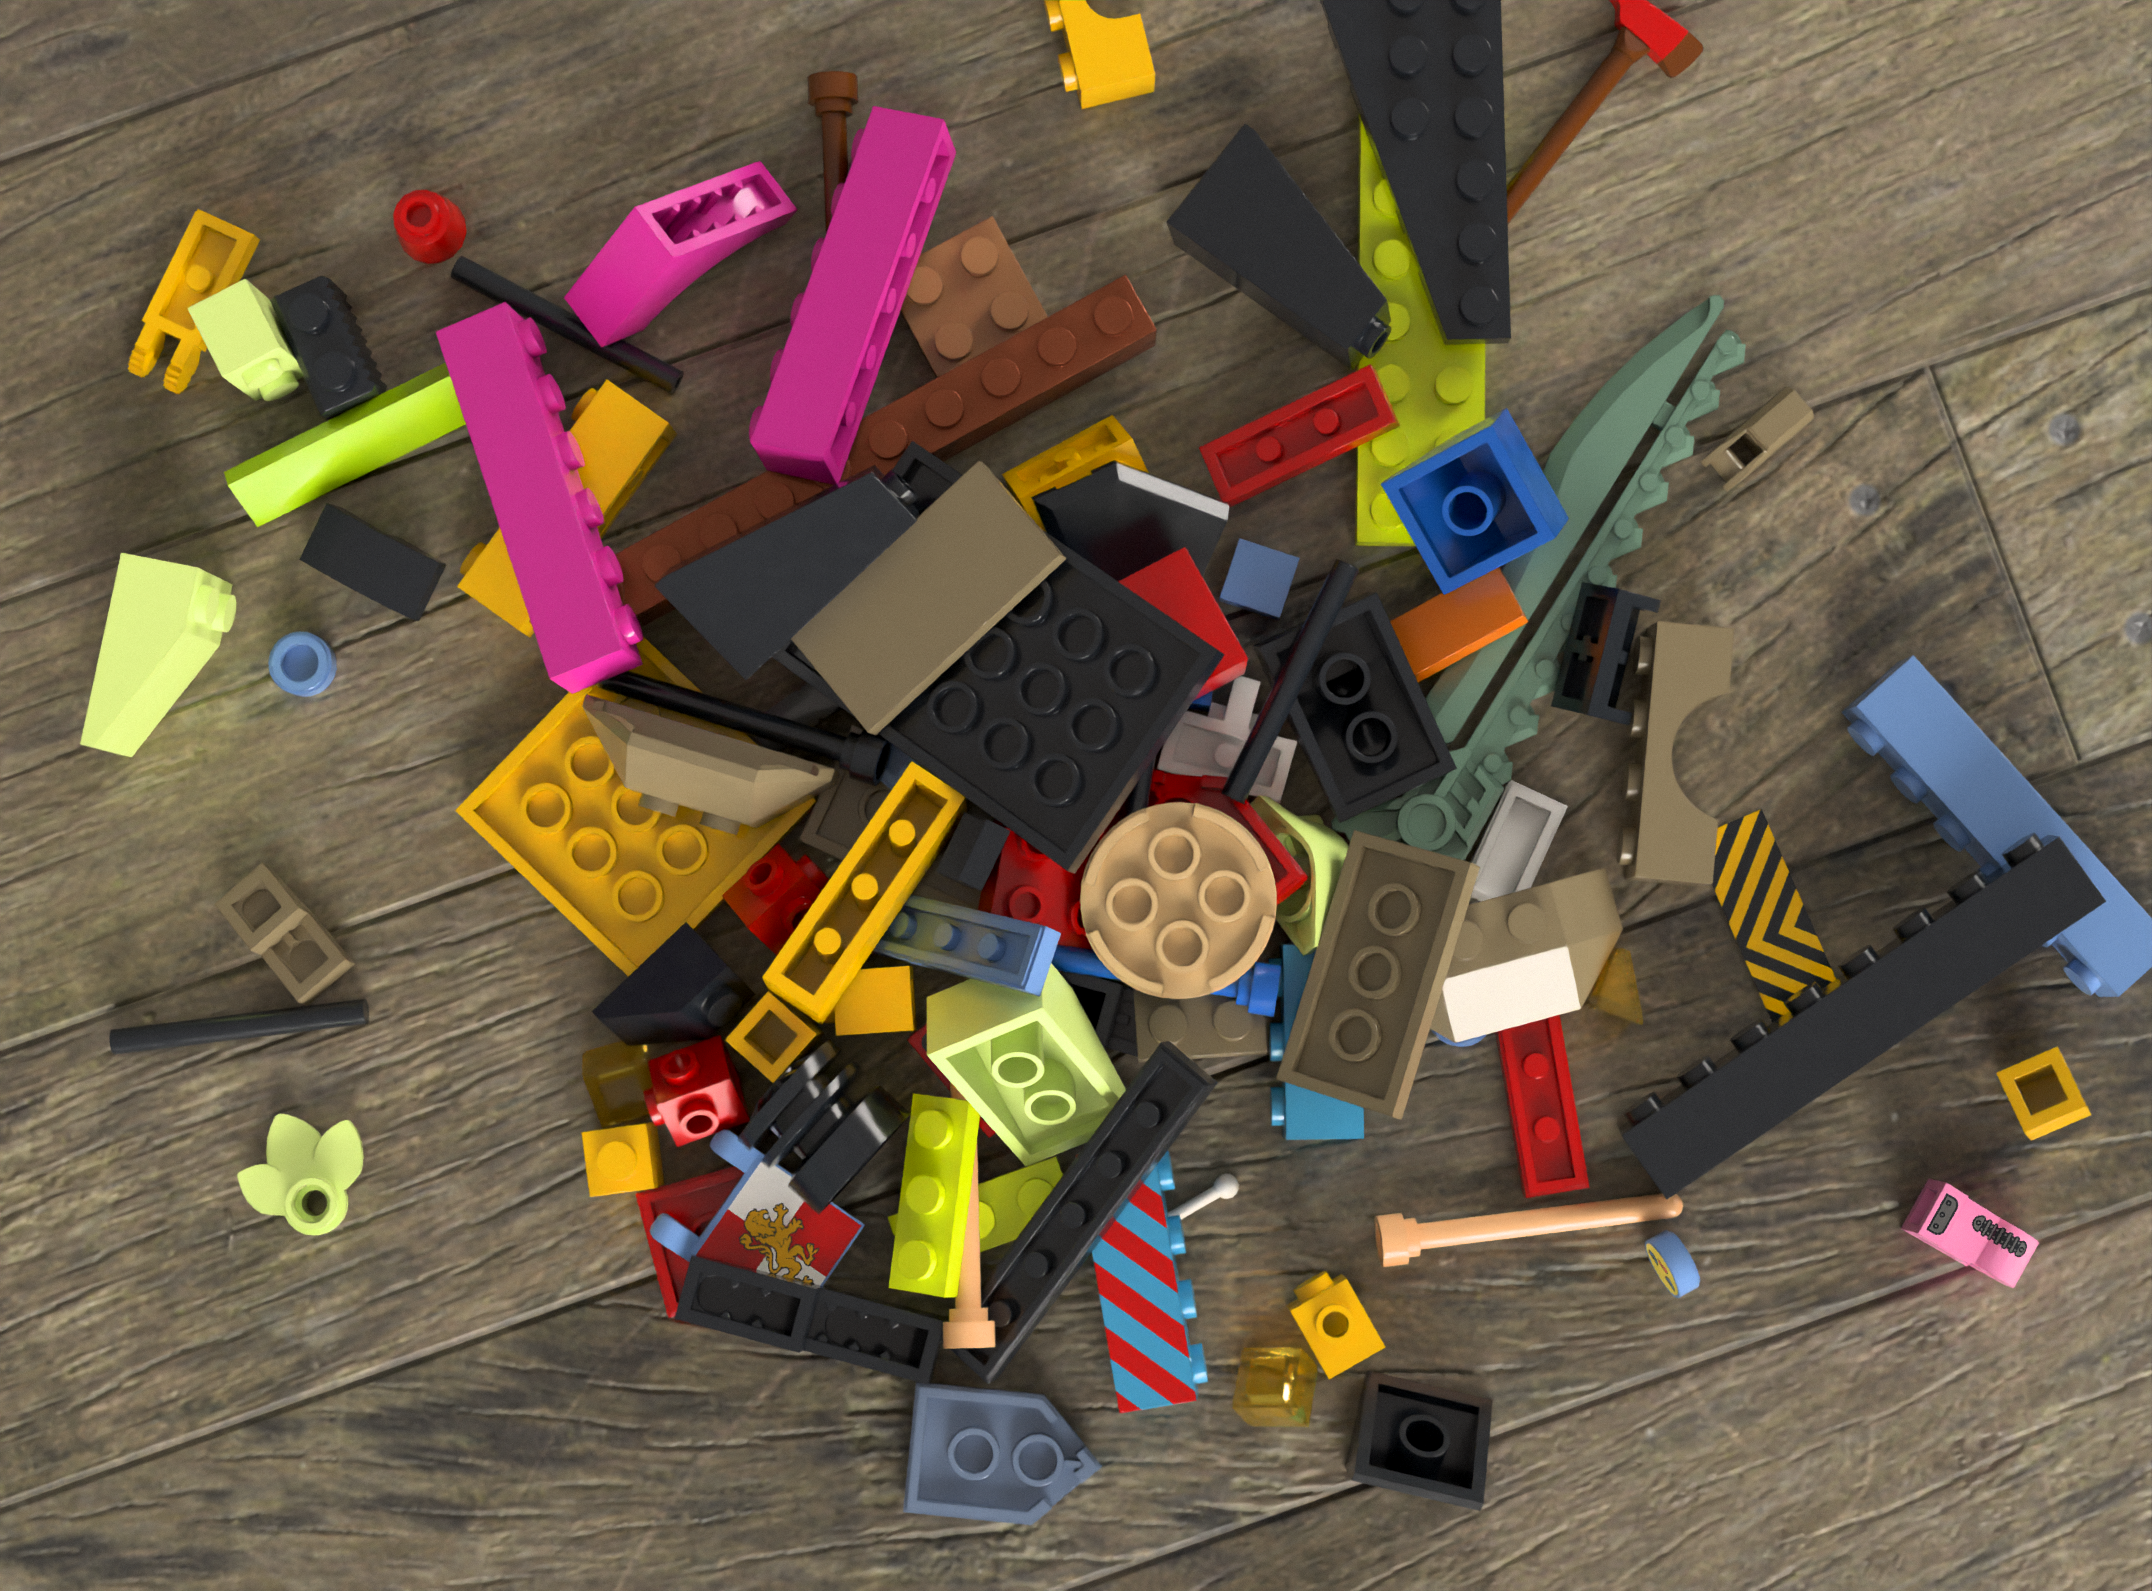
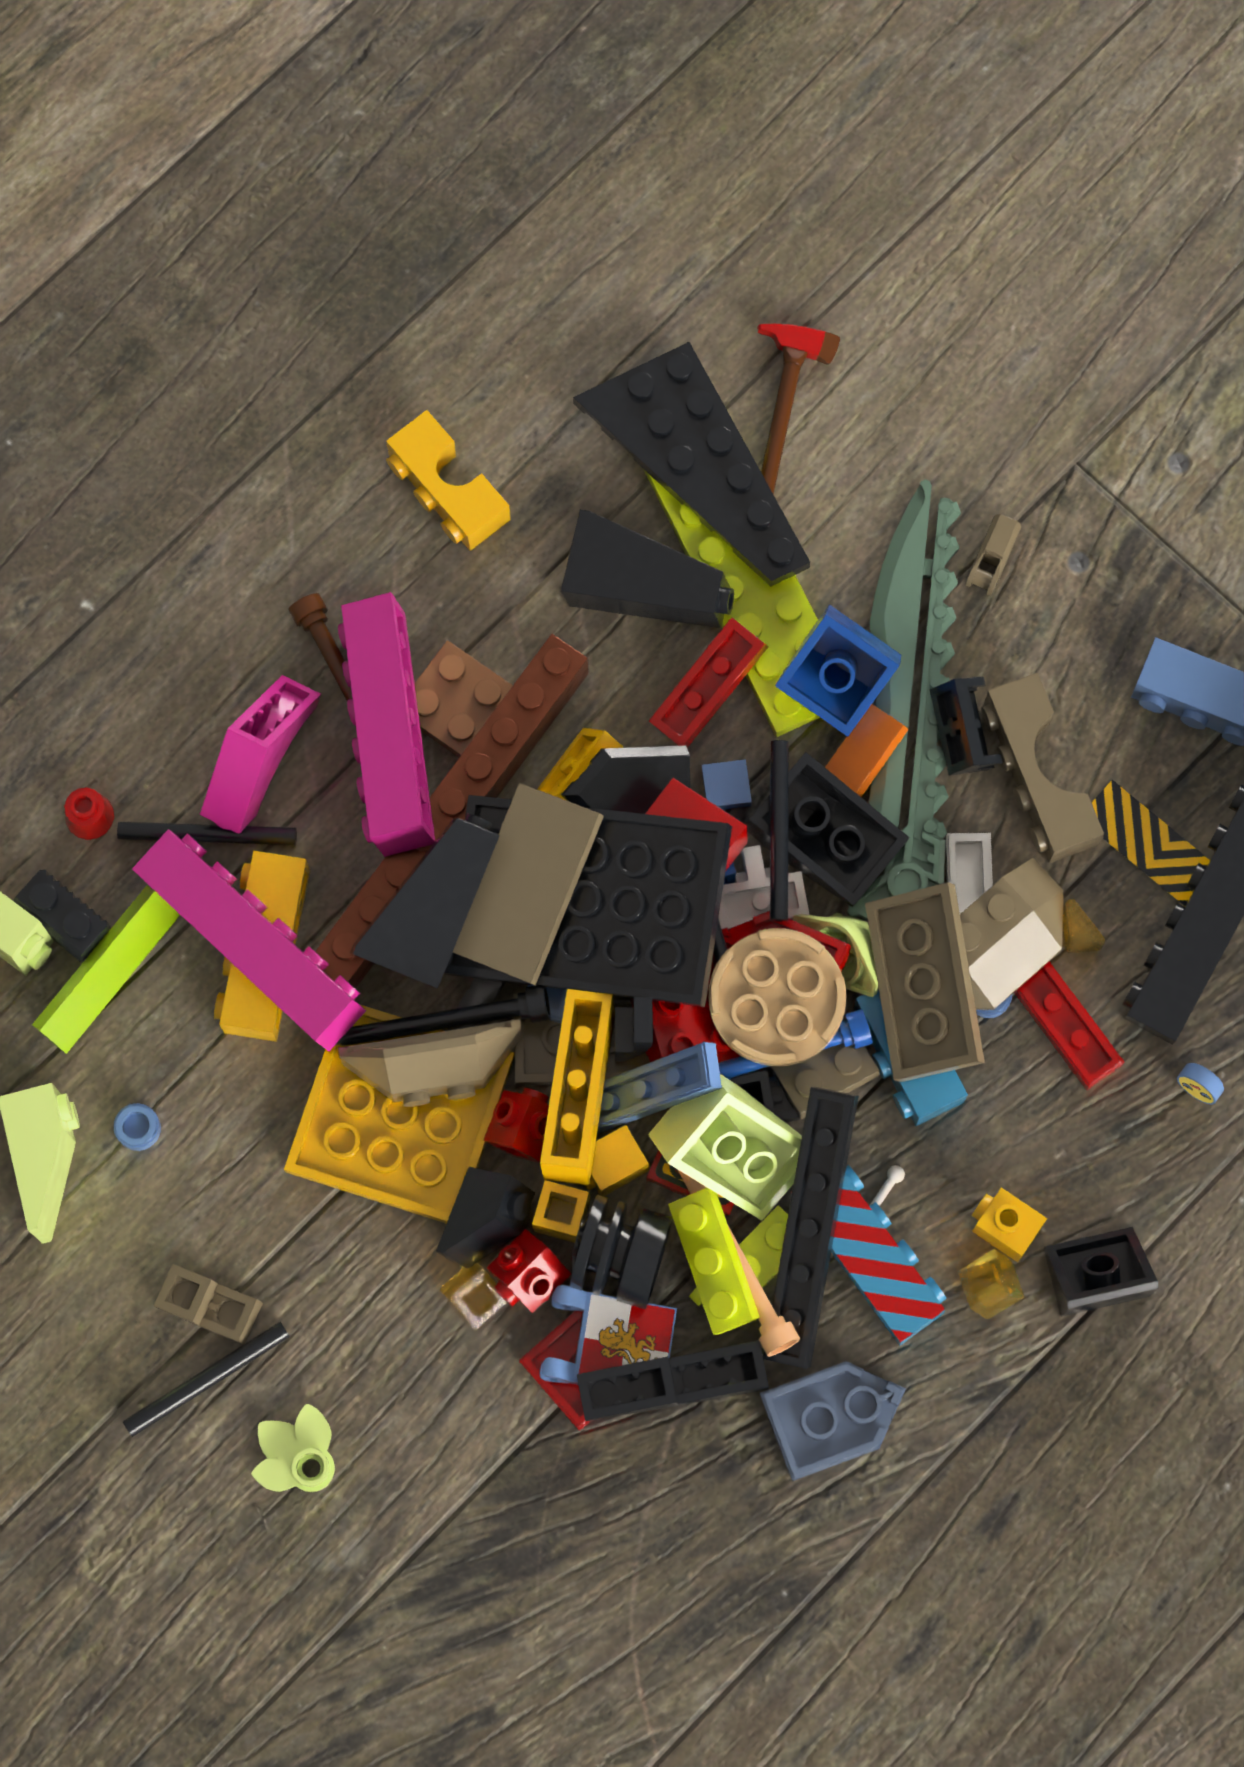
camera: 30 degrees left, 10 degrees down
black slope [299,503,446,621] -> none
yellow brick [581,1122,665,1197] -> none
light nougat piece [1374,1193,1683,1267] -> none

